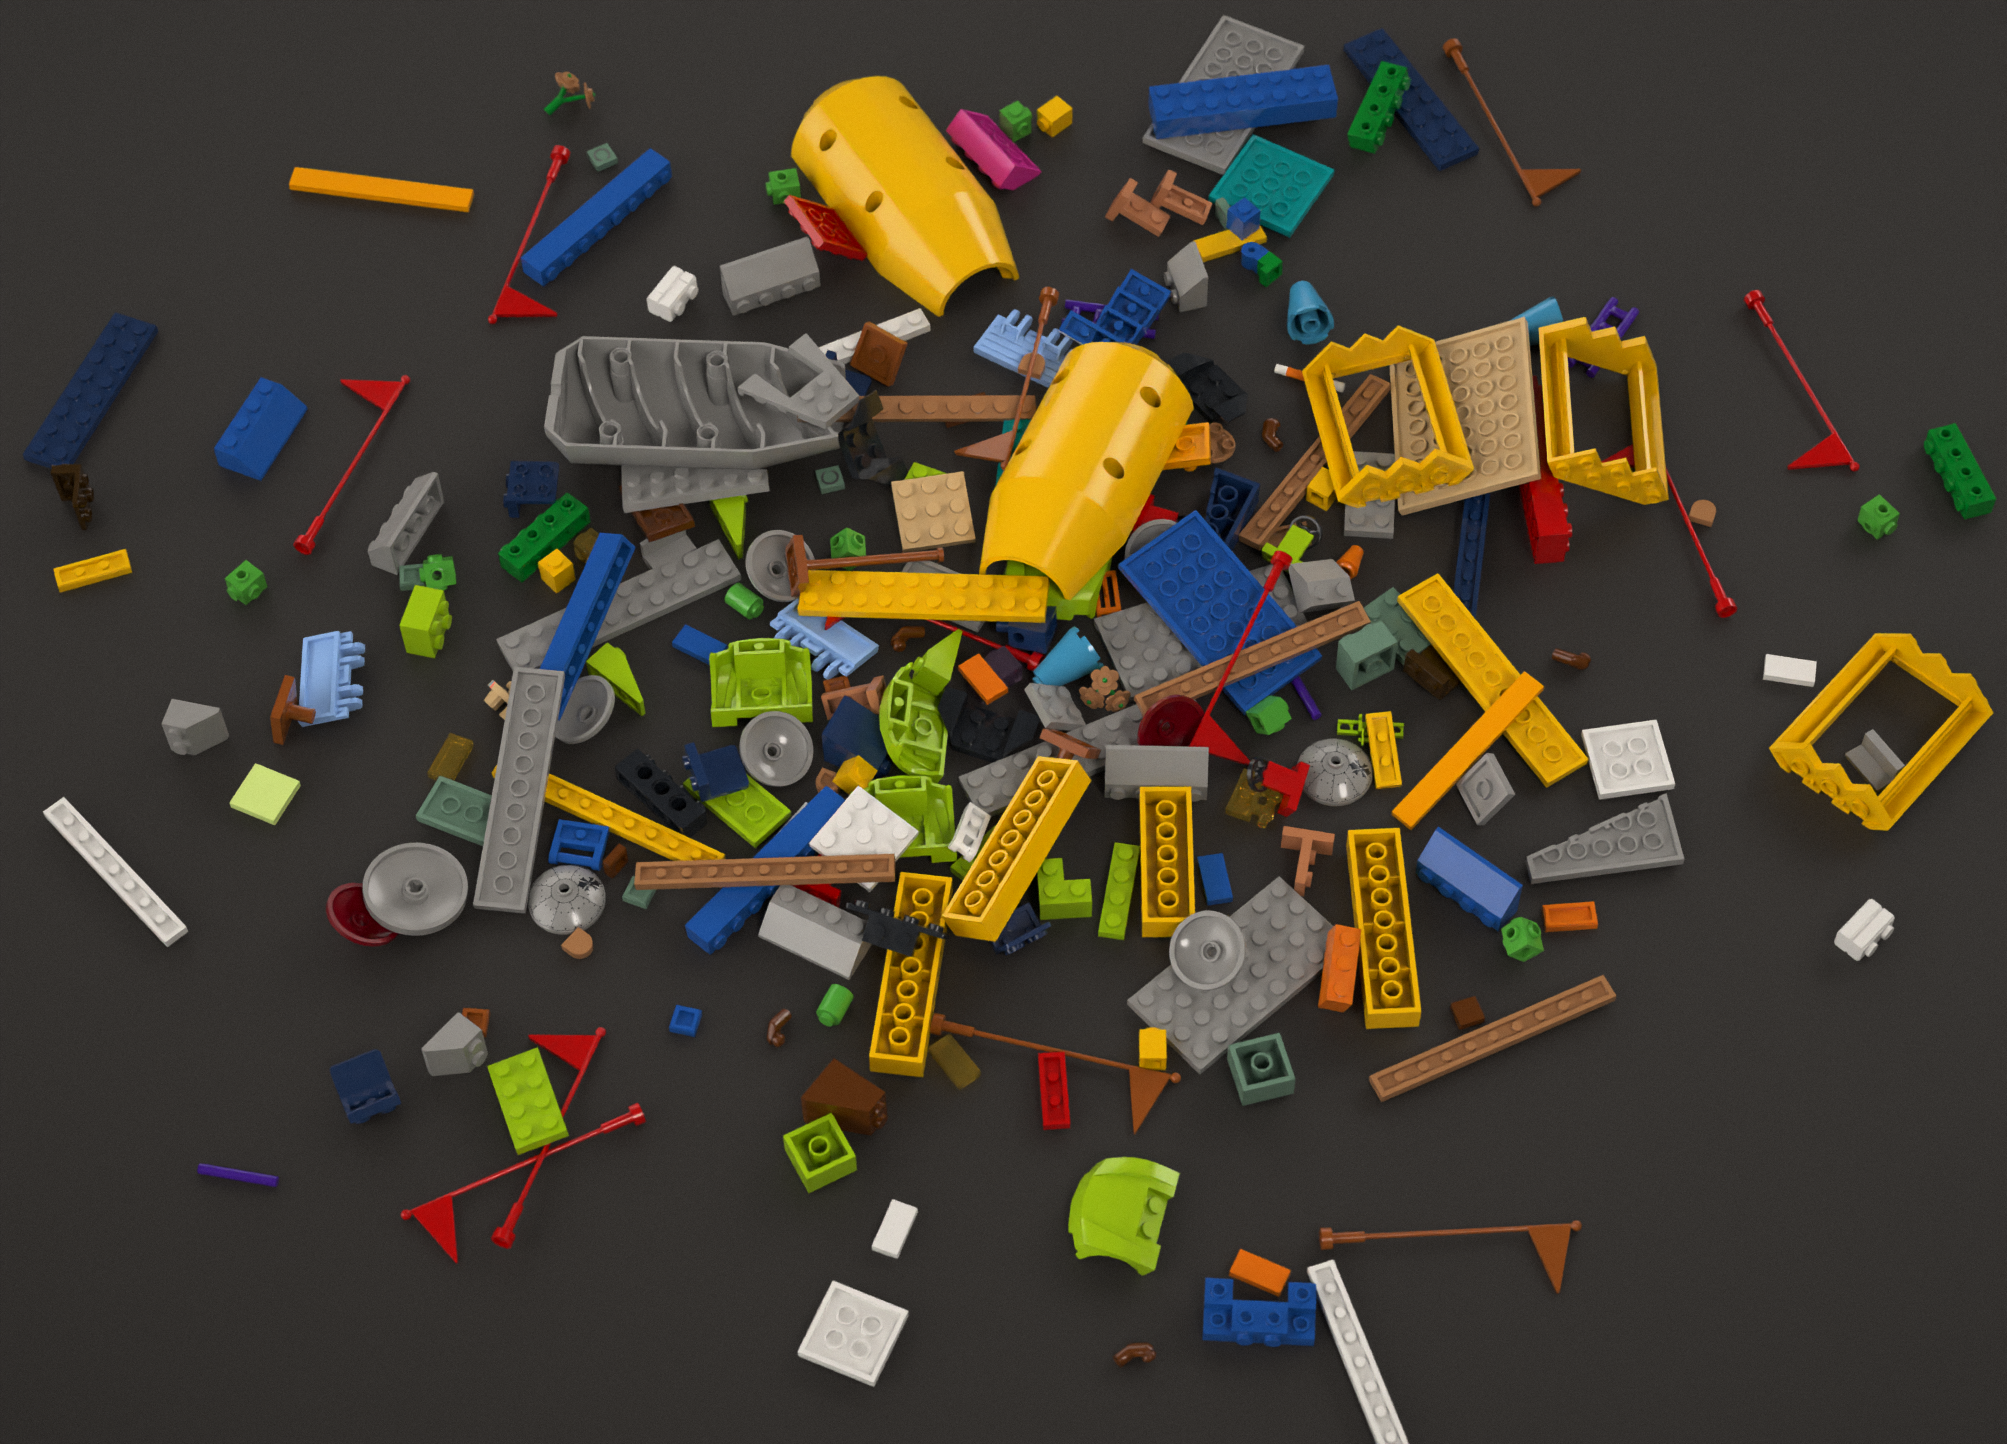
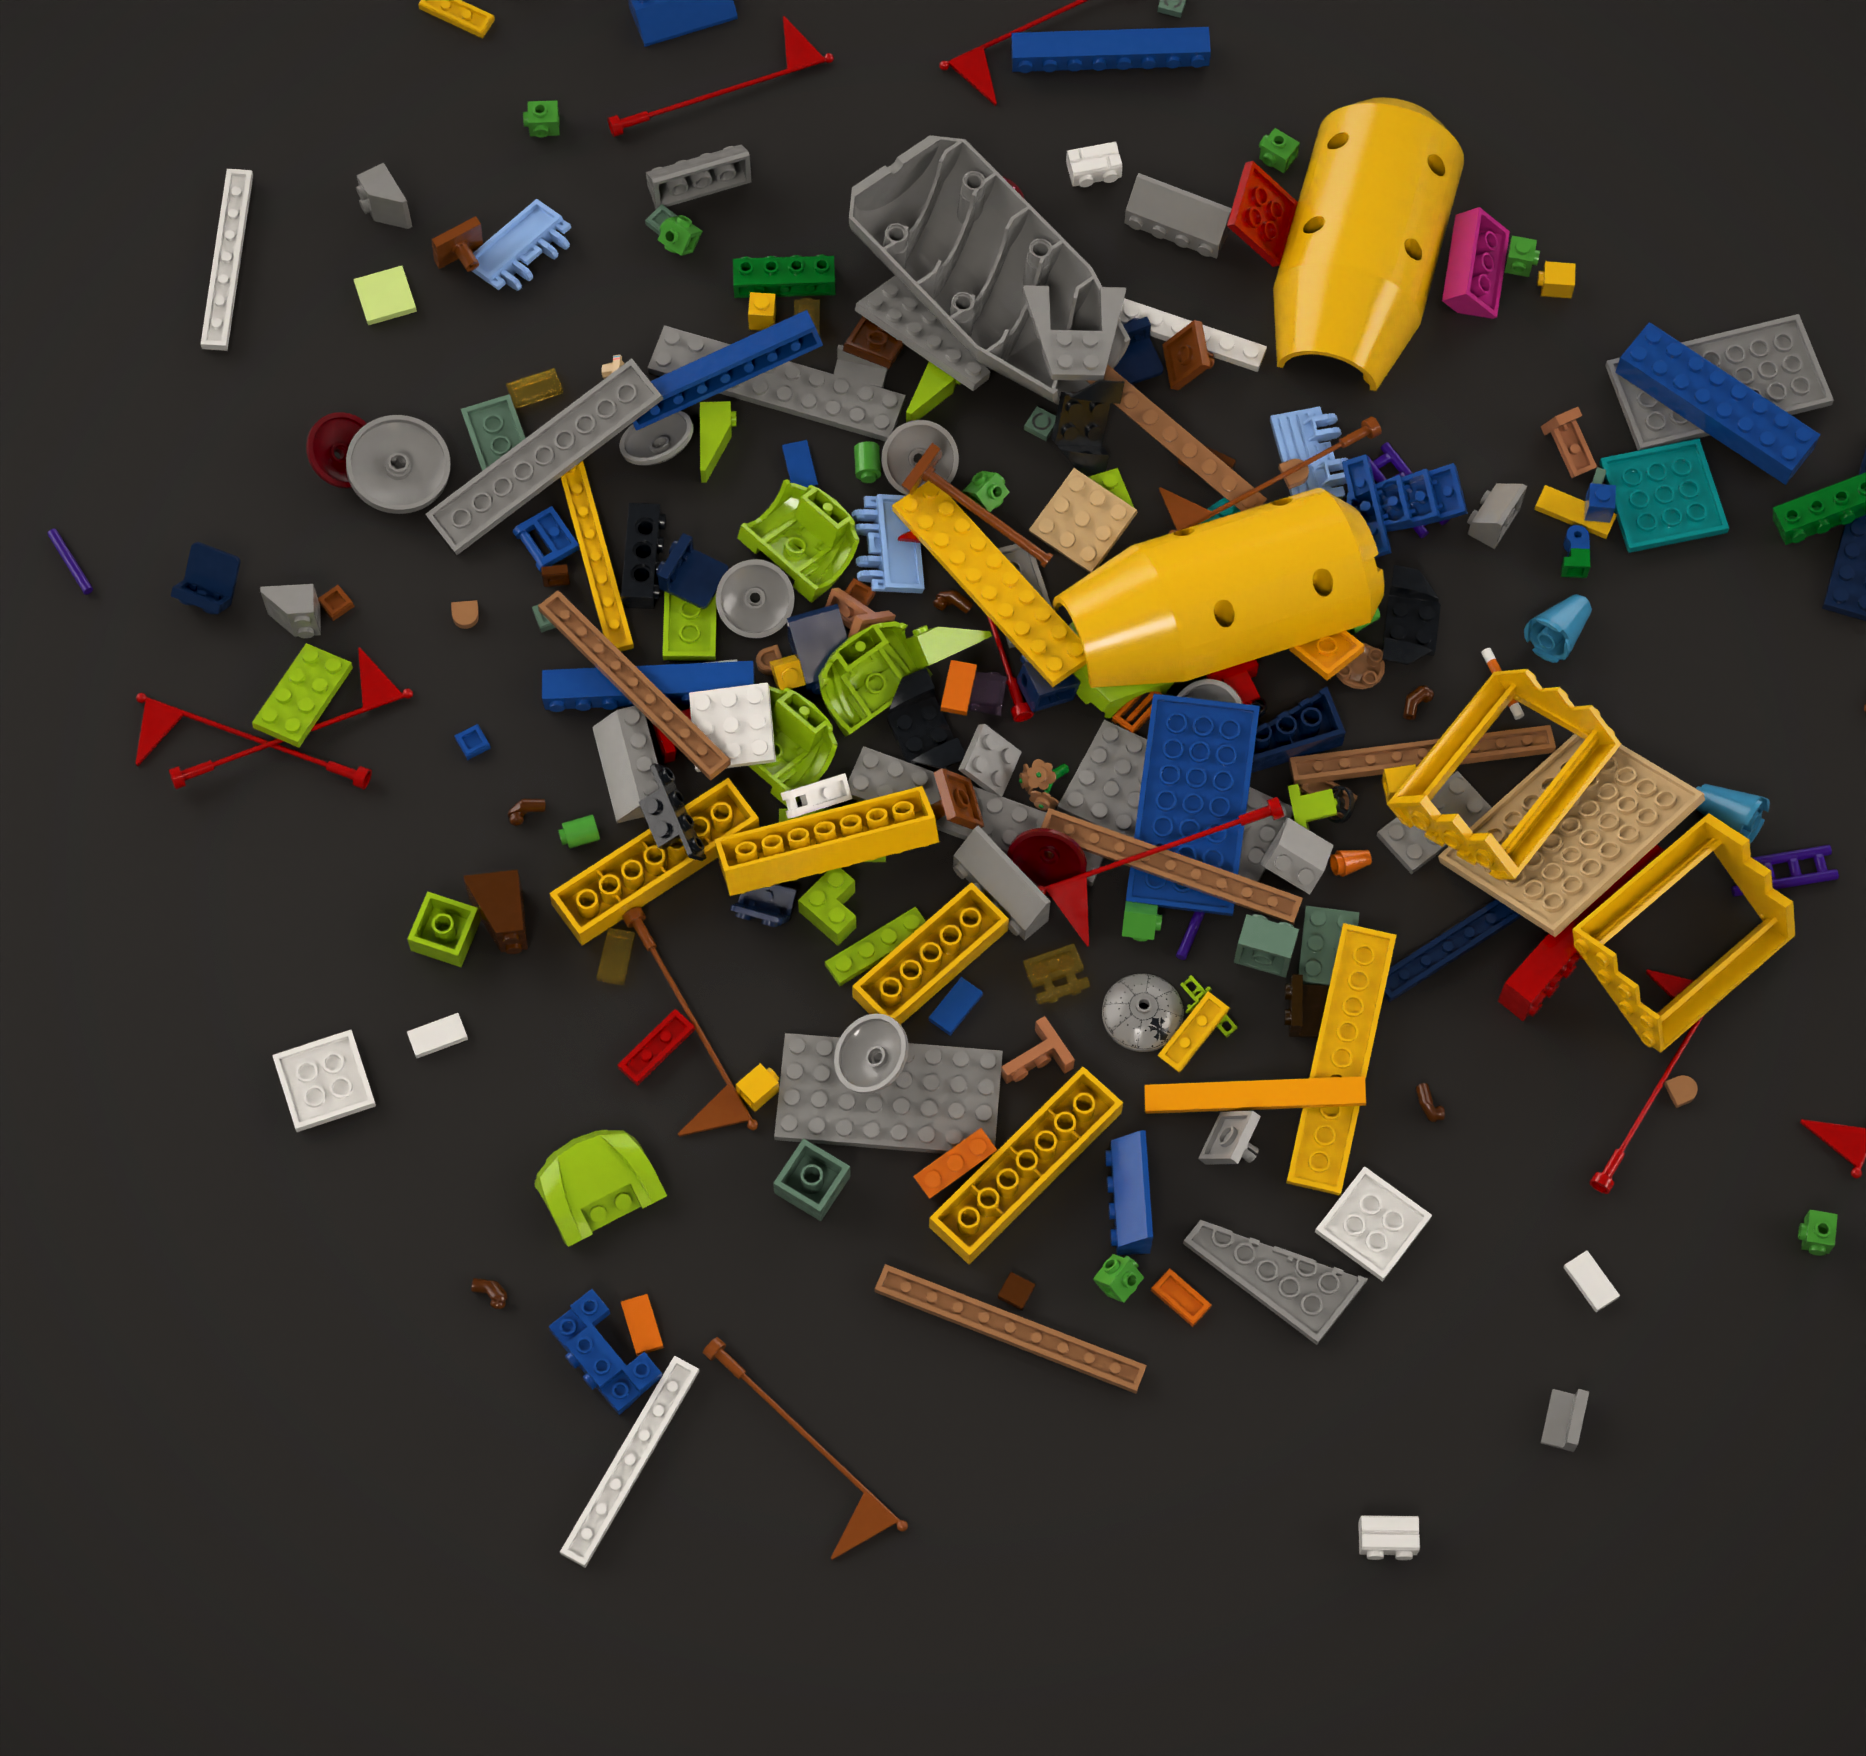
camera: 45 degrees right, 10 degrees up
lime brick [399,585,452,658] -> none
dark blue bracket [503,461,559,518] -> none
light grey dish [528,865,606,935] -> none
dark azure cone [1032,626,1104,686] -> none
nougat bracket [1105,178,1170,237] -> none
red piece [1247,756,1310,817] -> none
yellow door [1769,633,1993,831] -> none

